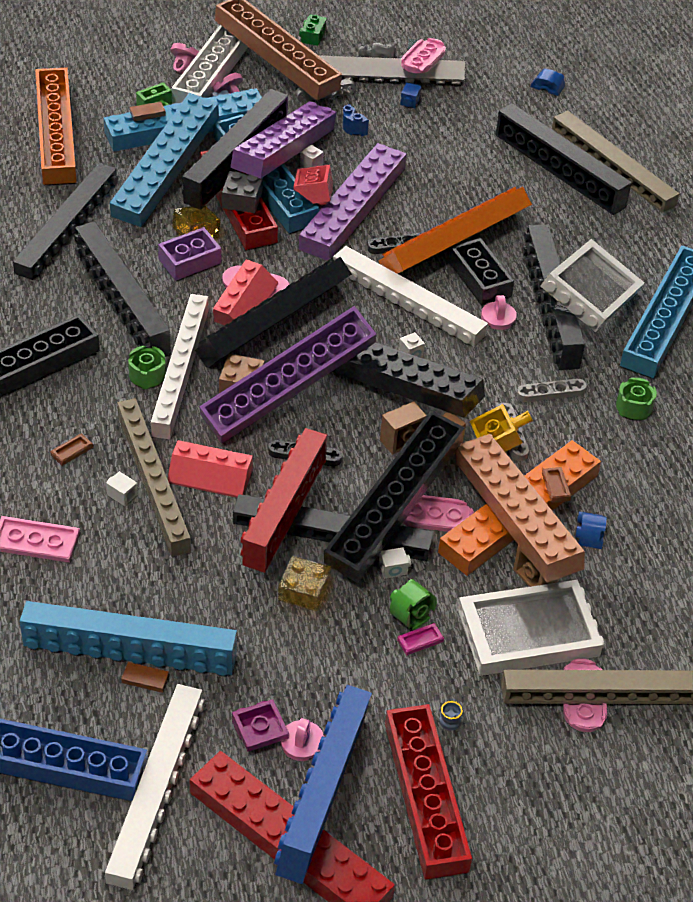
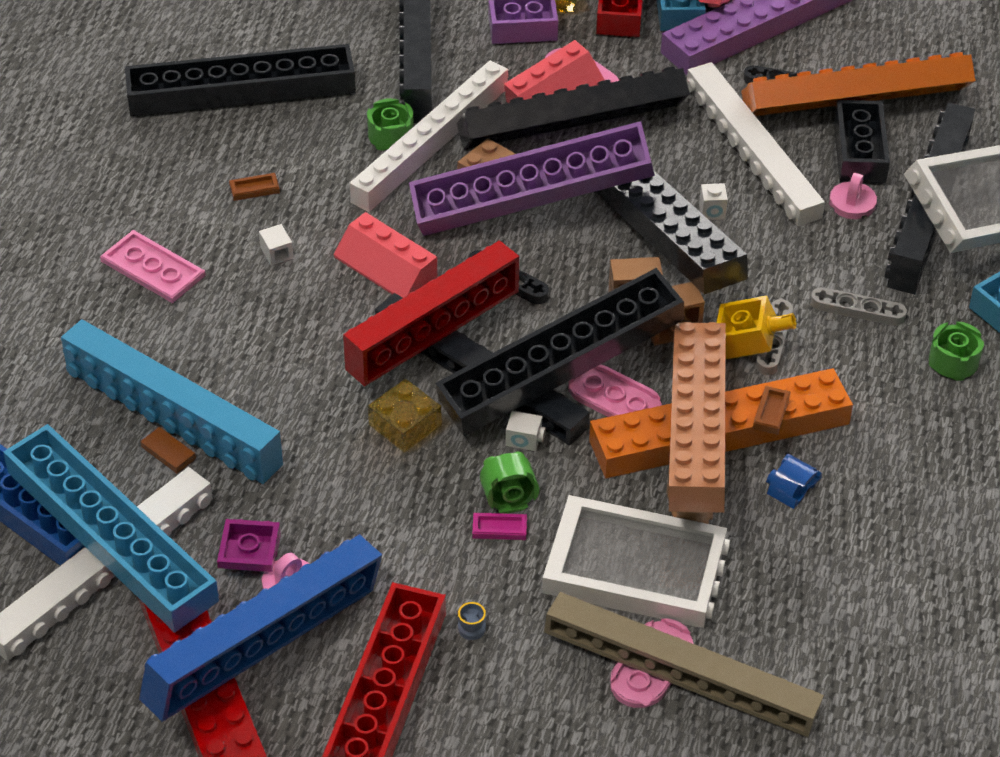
camera: 30 degrees right, 0 degrees up
dark tan brick [117,398,191,557] -> none
none -> dark azure brick [3,424,219,633]

